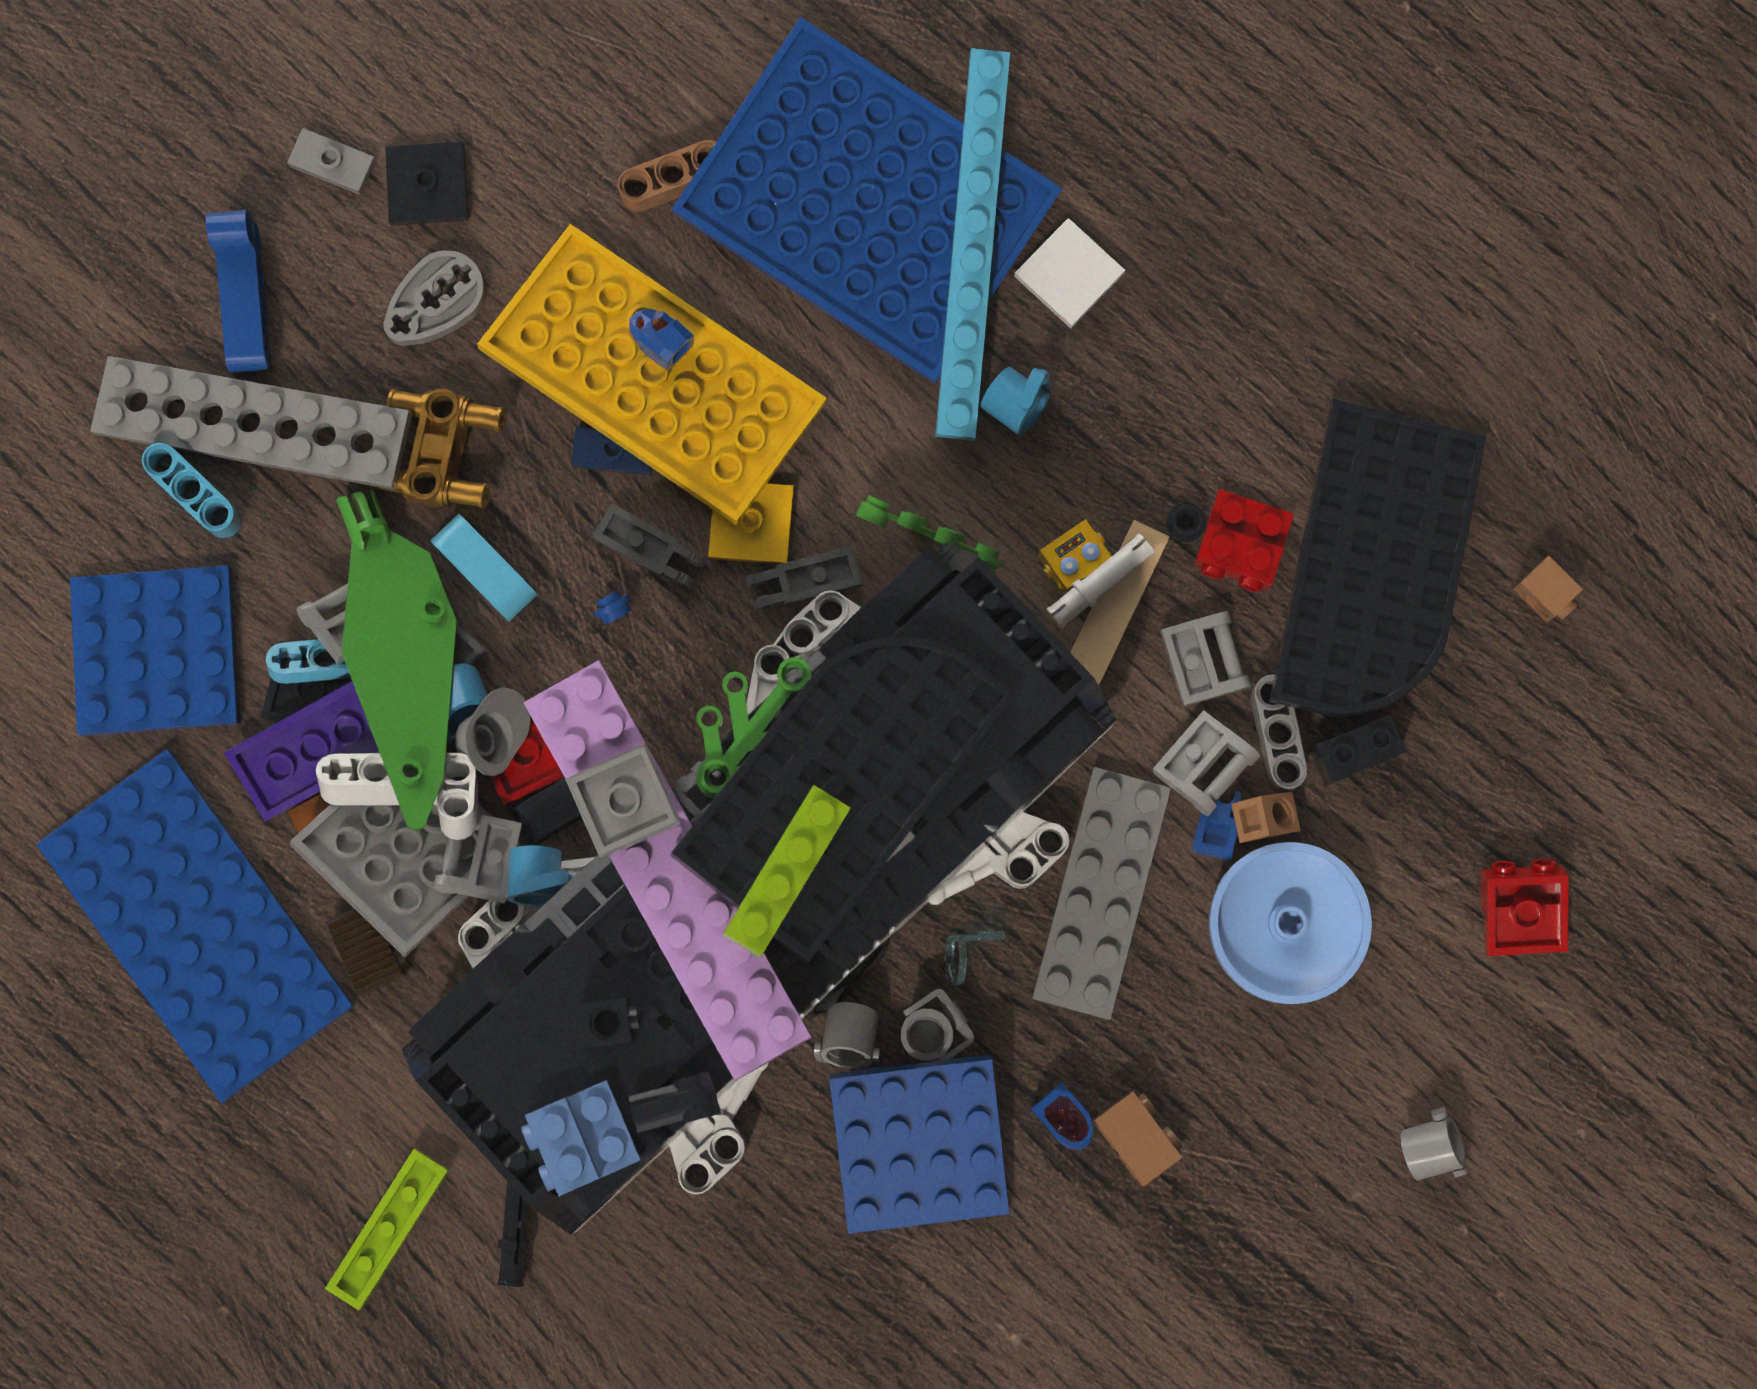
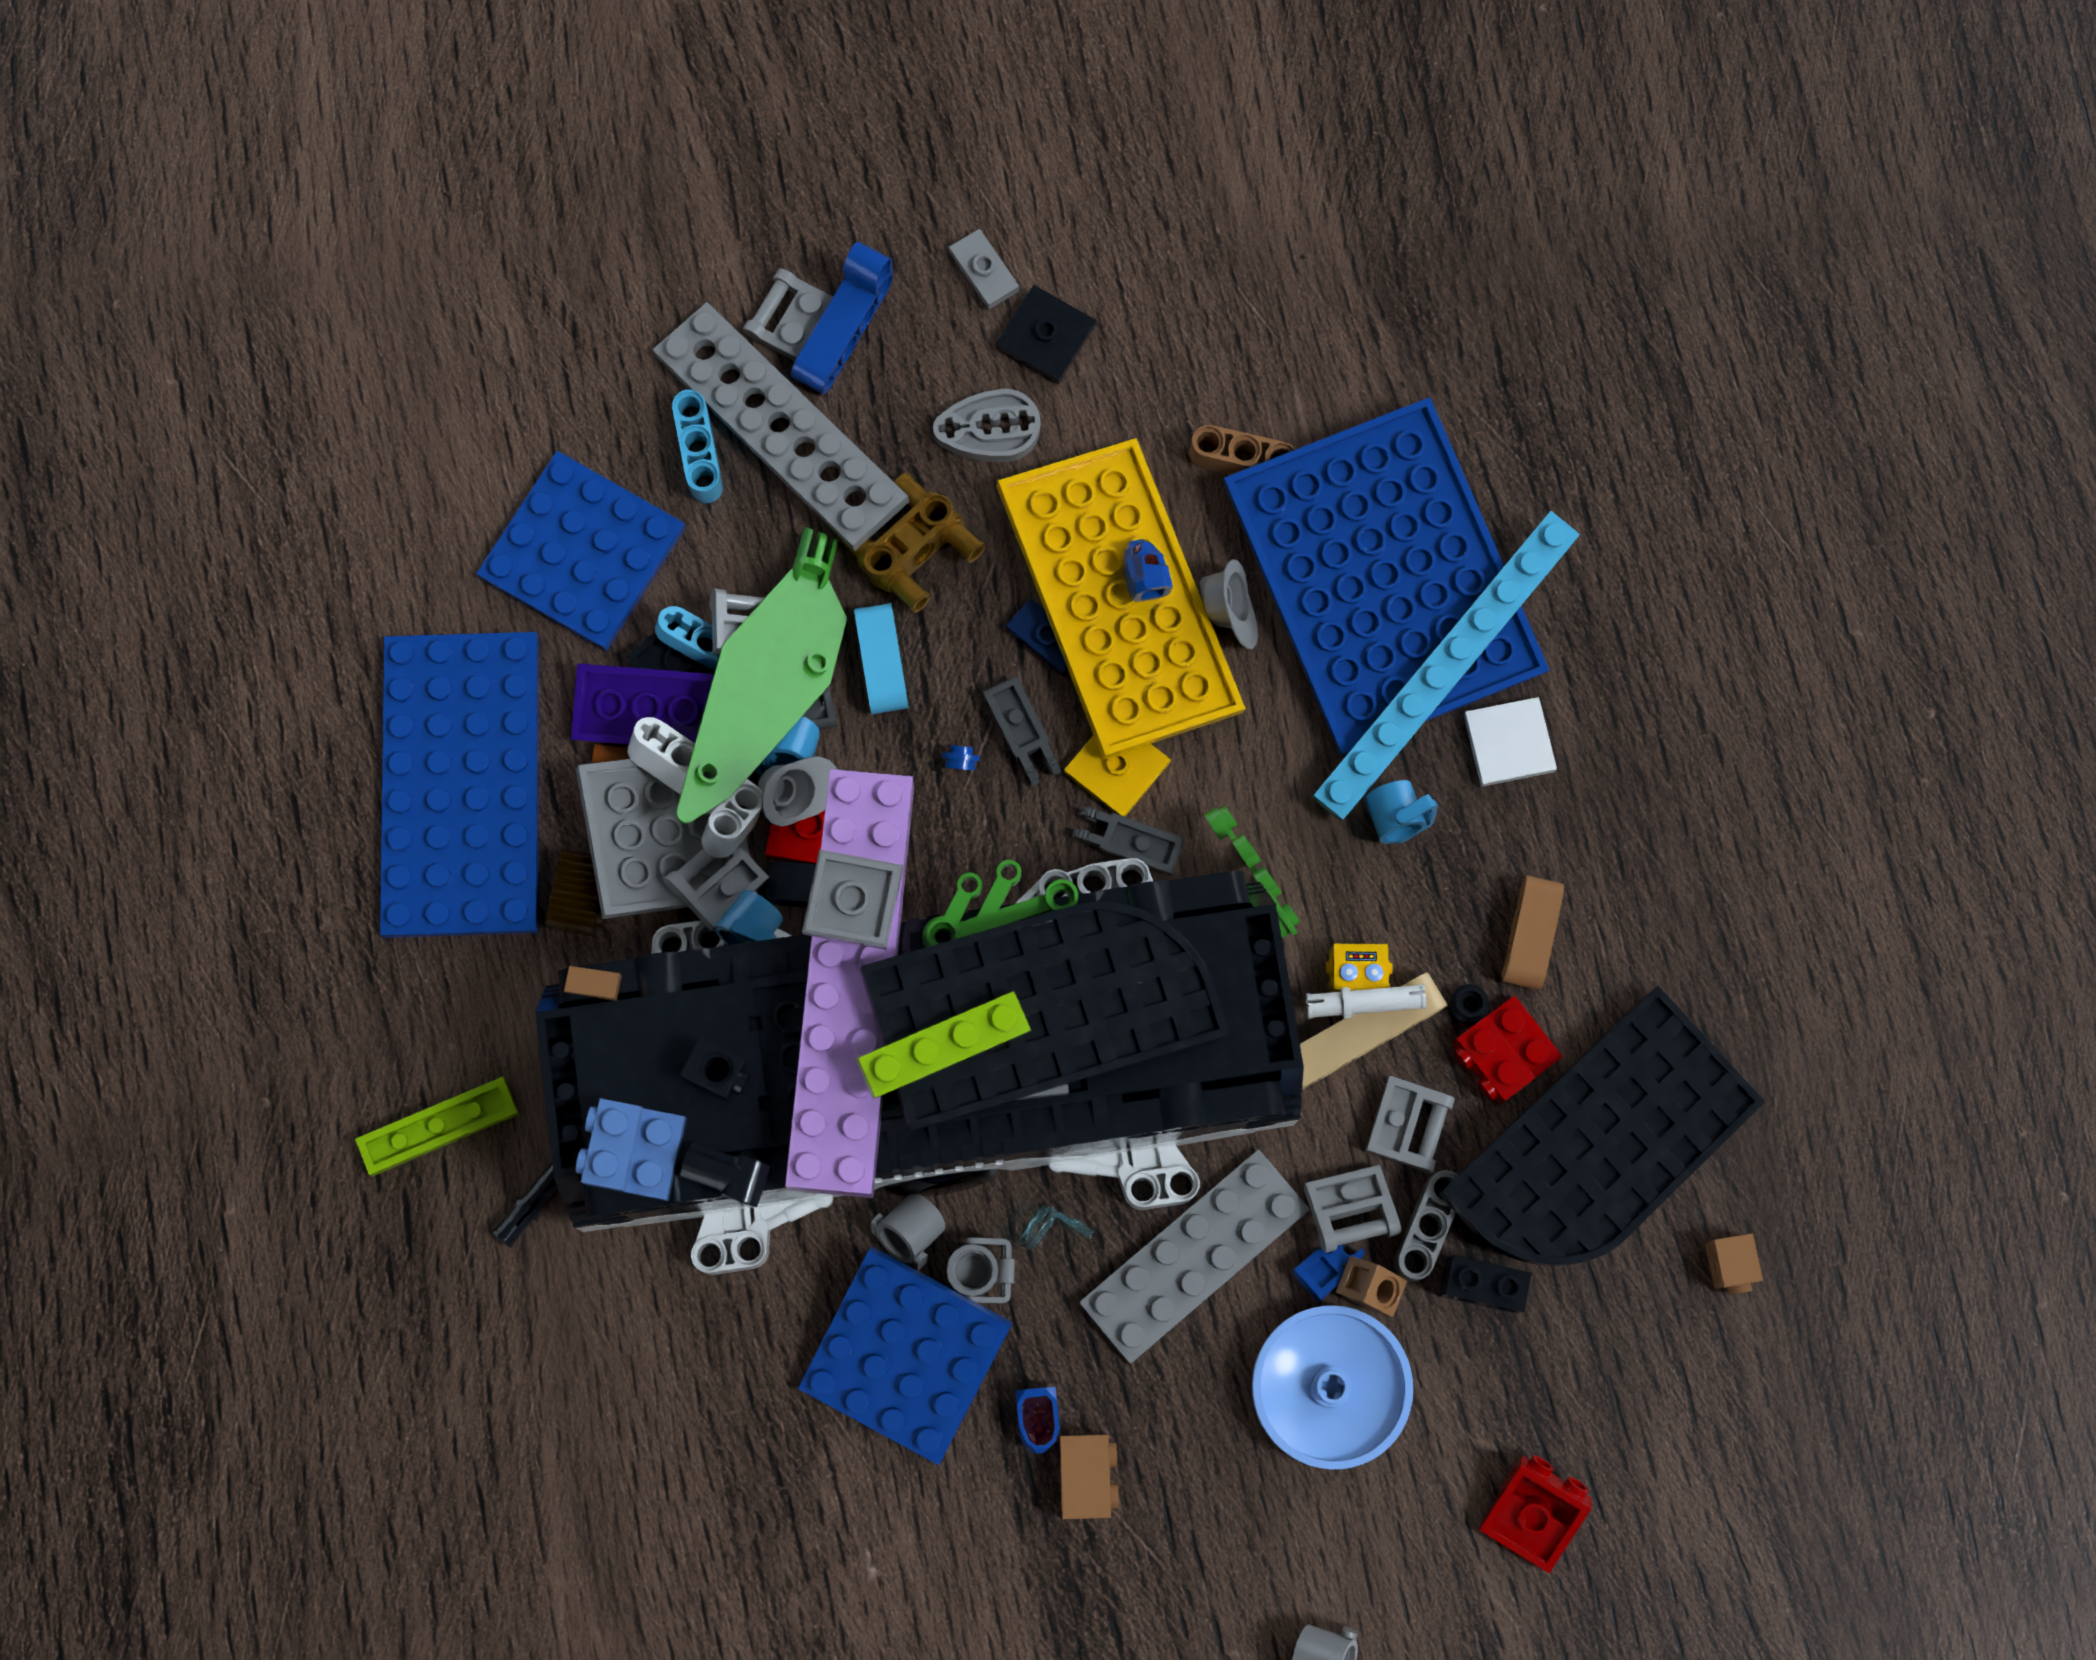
camera: 30 degrees right, 5 degrees down
none -> medium nougat piece [564,966,621,1001]
none -> light grey plate [742,268,833,361]
none -> light grey piece [1200,559,1258,649]
none -> medium nougat beam [1501,875,1564,991]

